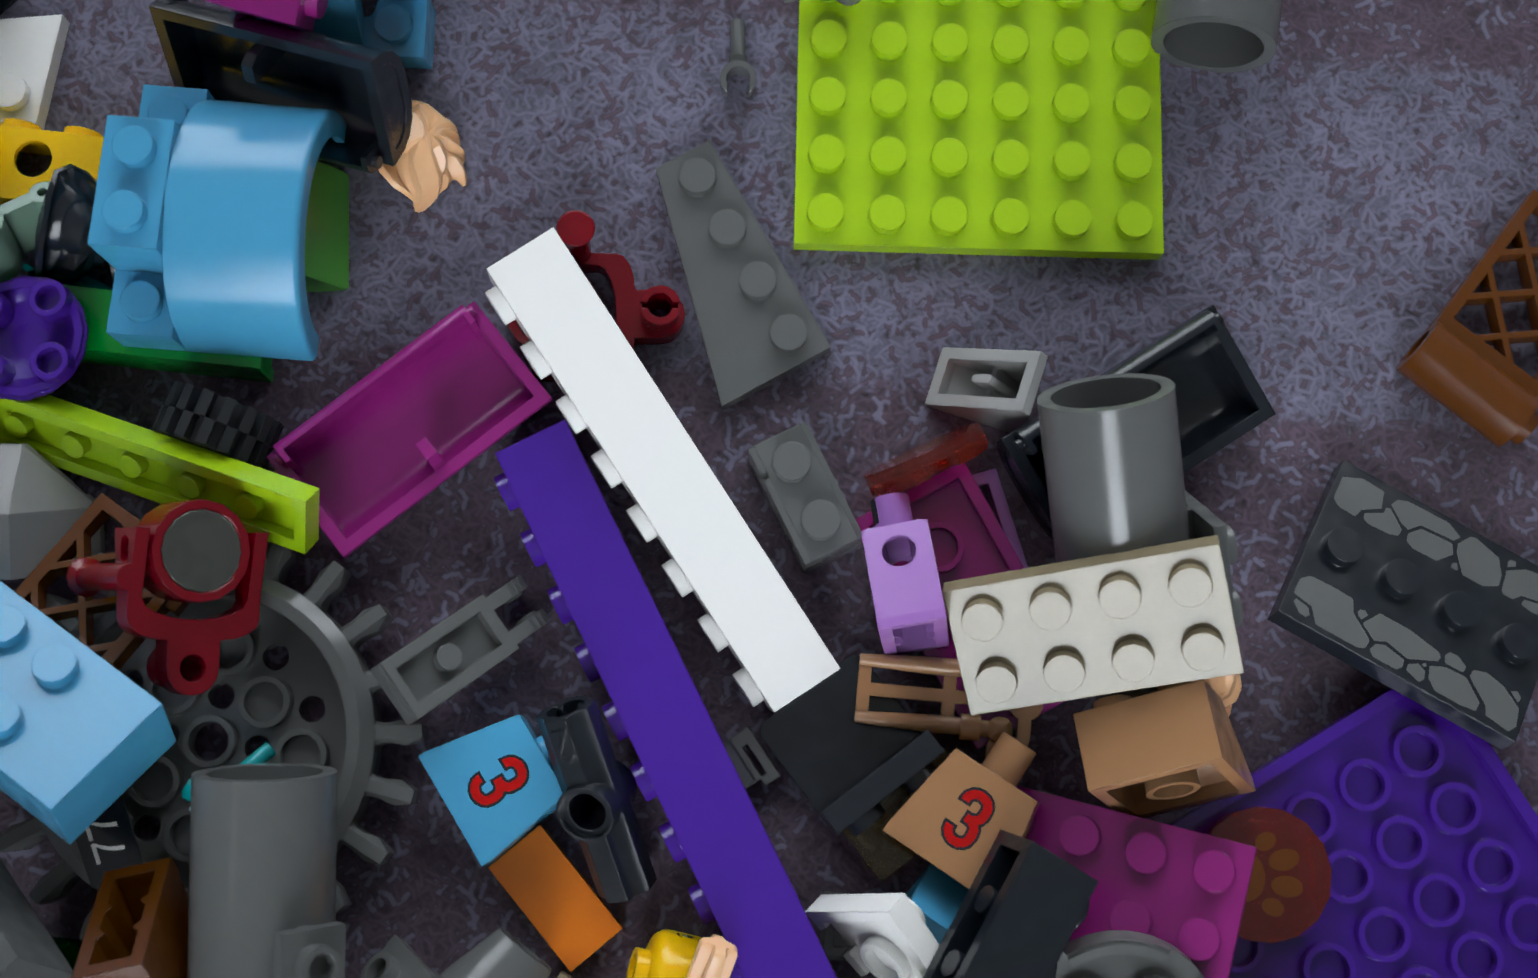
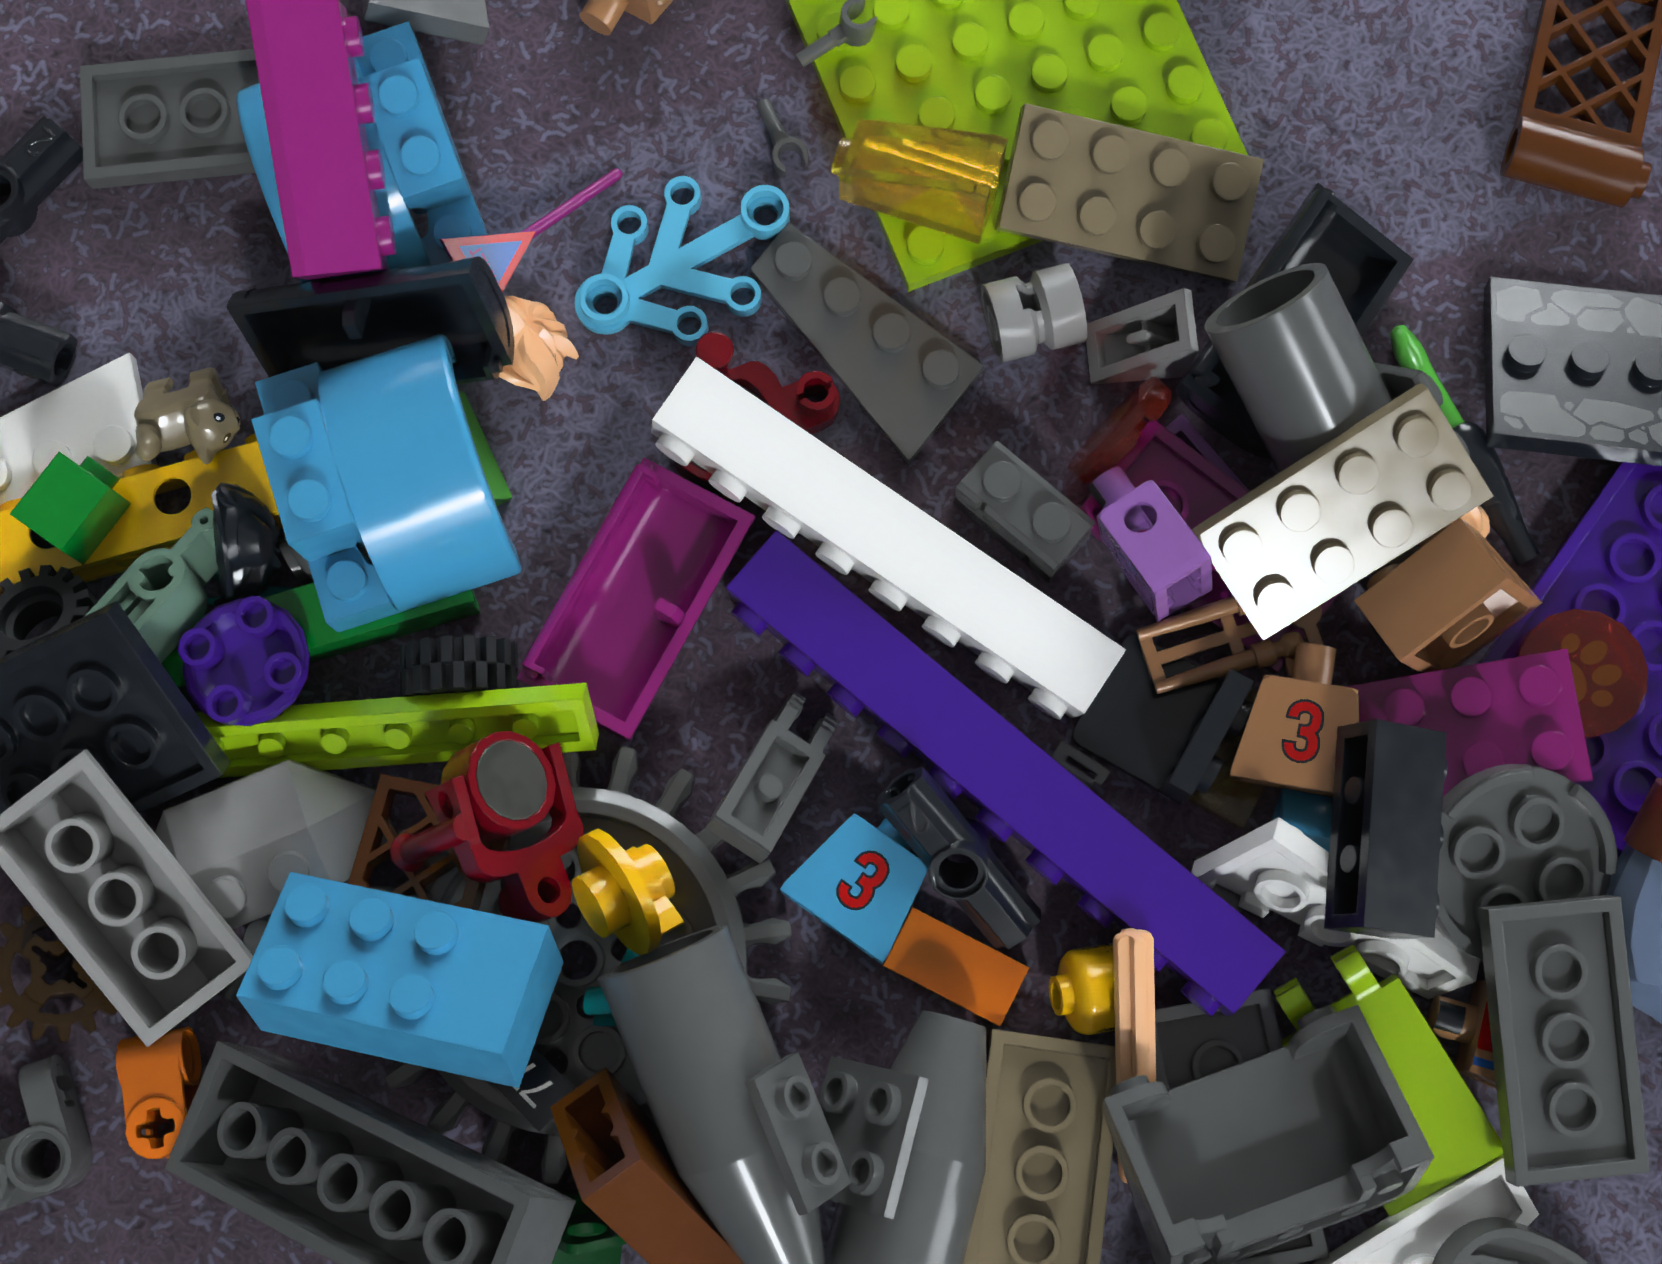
camera: 15 degrees left, 0 degrees up
none -> dark tan animal [134,367,241,464]
none -> piece [439,168,623,293]
none -> yellow piece [572,829,684,955]
none -> medium azure plant [574,176,790,346]
none -> clear yellow slope [831,119,1007,244]
none -> light grey wheel [981,263,1087,363]
none -> dark tan plate [995,103,1264,283]
none -> black piece [1390,325,1540,566]

